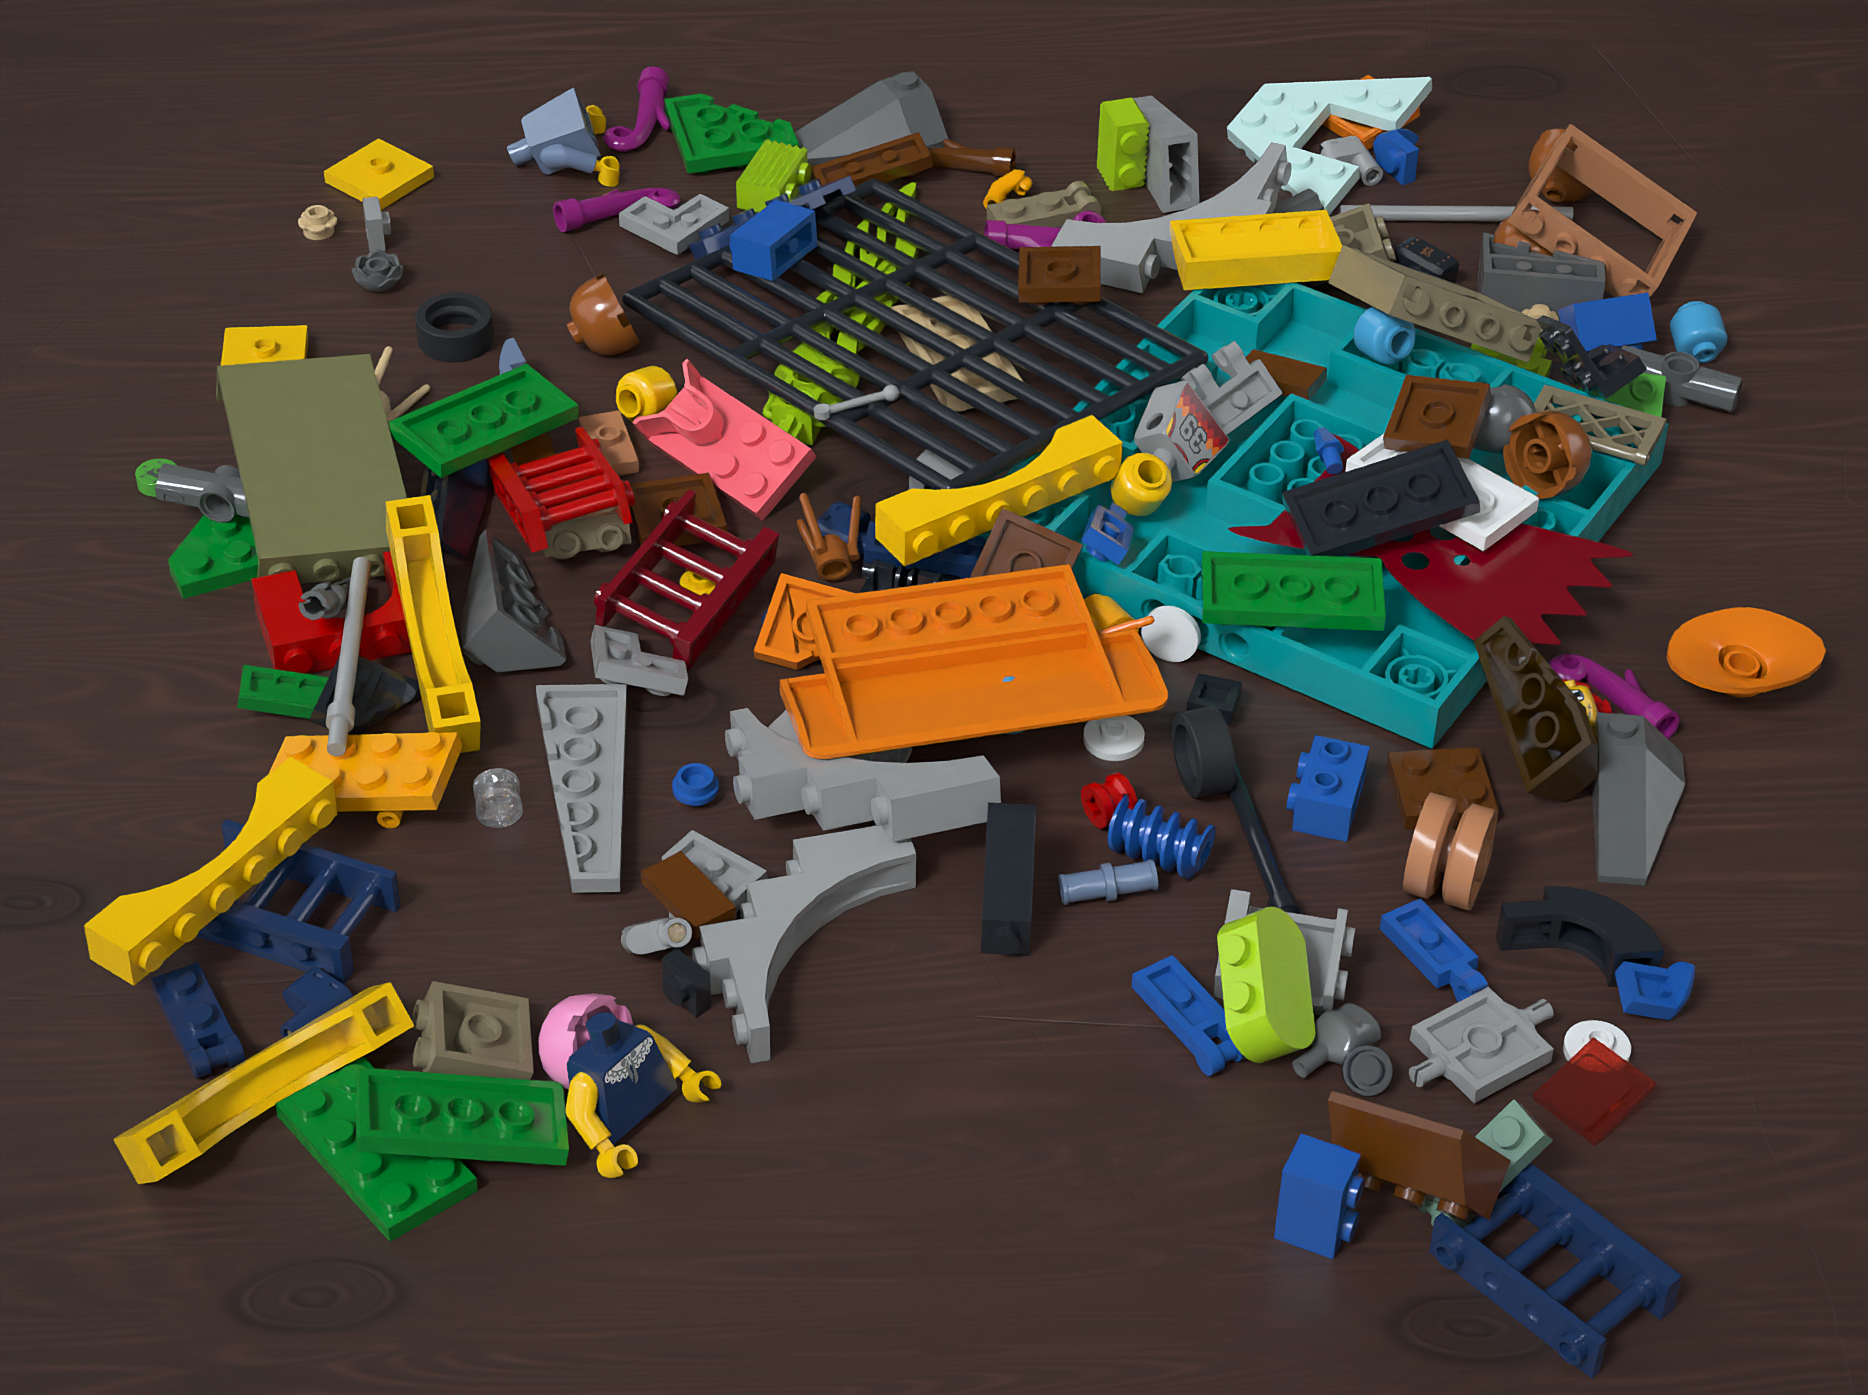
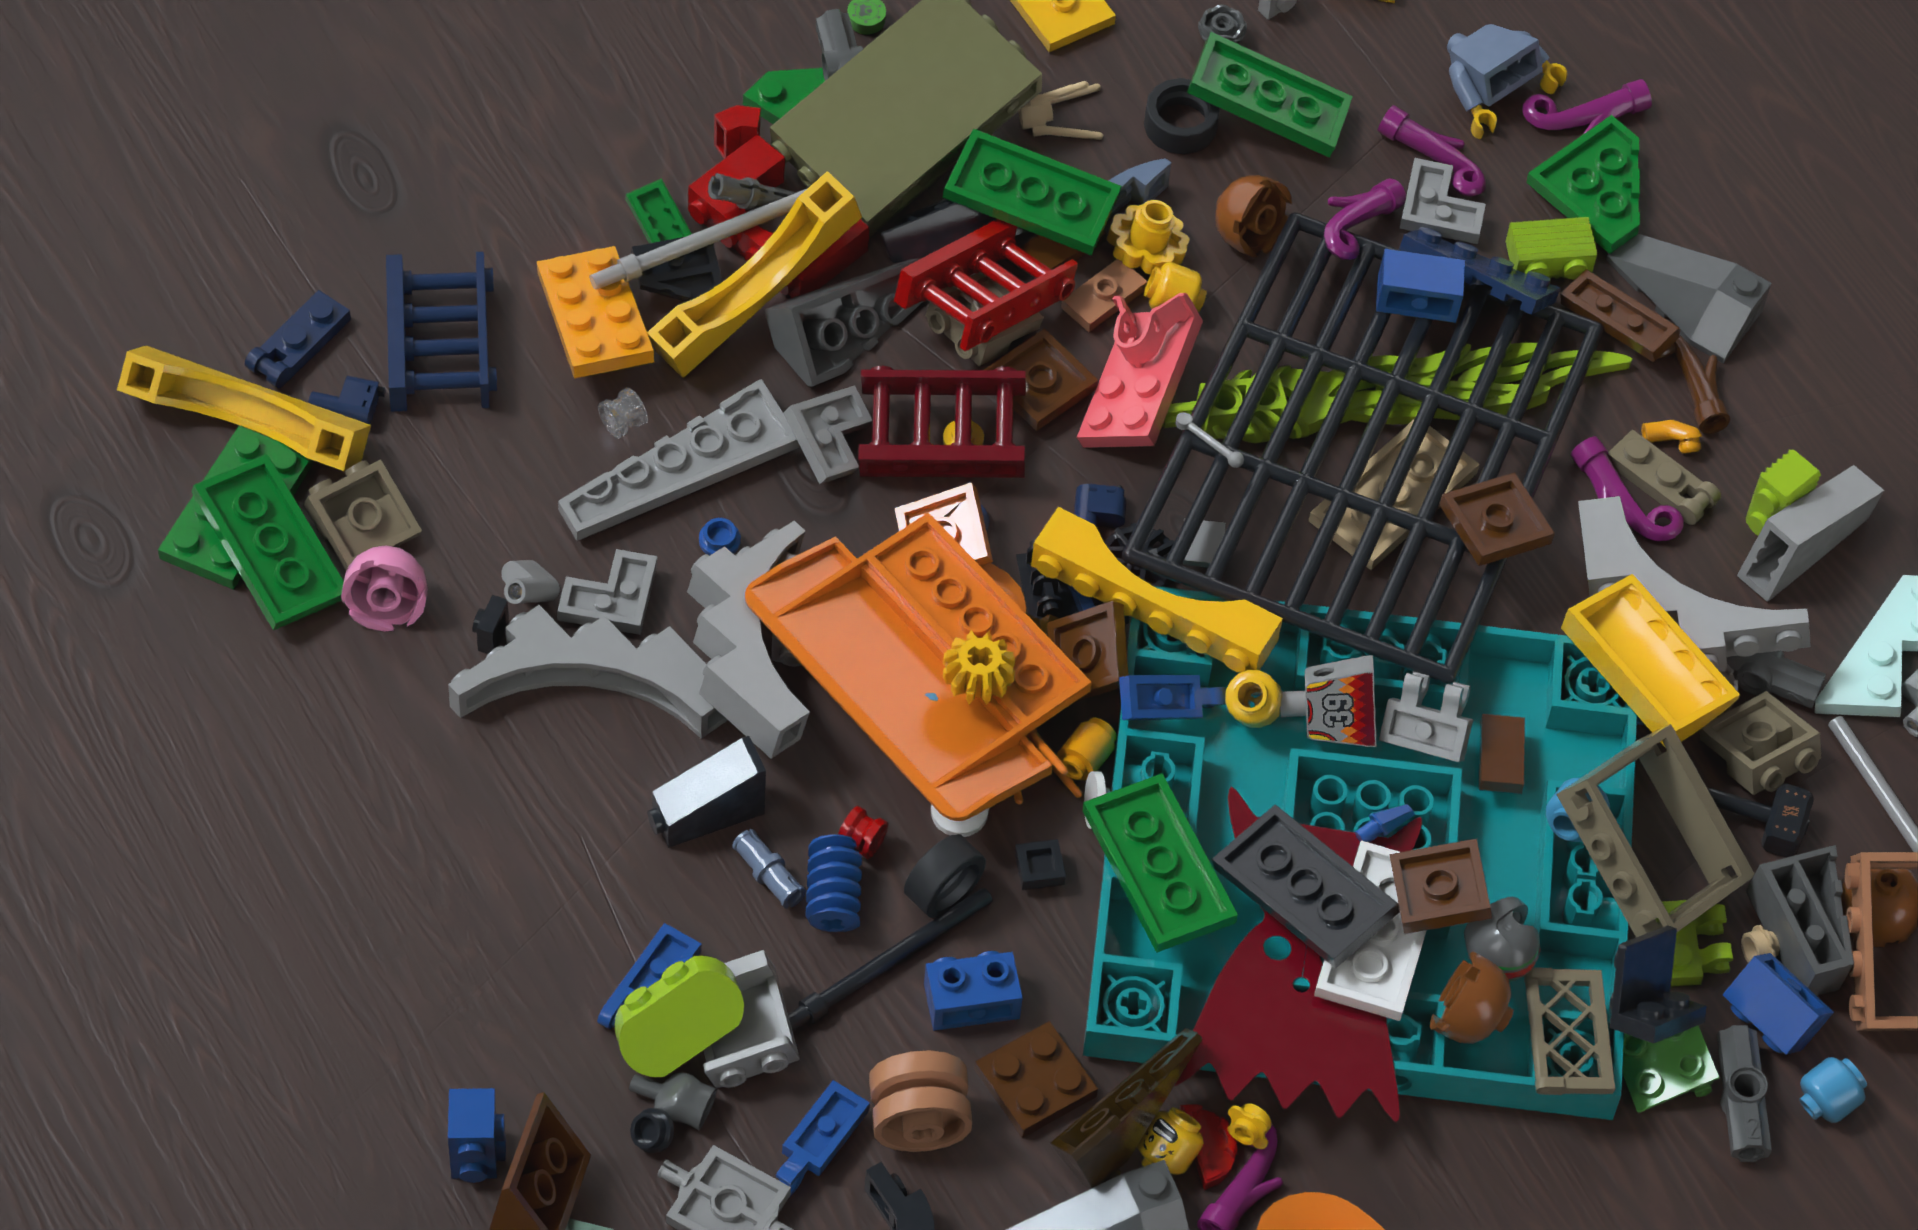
camera: 60 degrees right, 15 degrees up
yellow arch [84,757,337,986] -> none
torso [565,1012,721,1178] -> none
reddish brown tile [641,851,736,939] -> none
dark orange plant [797,493,862,581] -> none
none -> red piece [714,105,761,159]
none -> yellow gear [943,630,1015,705]
none -> yellow plant [1107,200,1190,274]
none -> green plate [1187,32,1353,158]
none -> yellow plate [1227,1103,1272,1149]
none -> magenta plant [1324,178,1406,260]

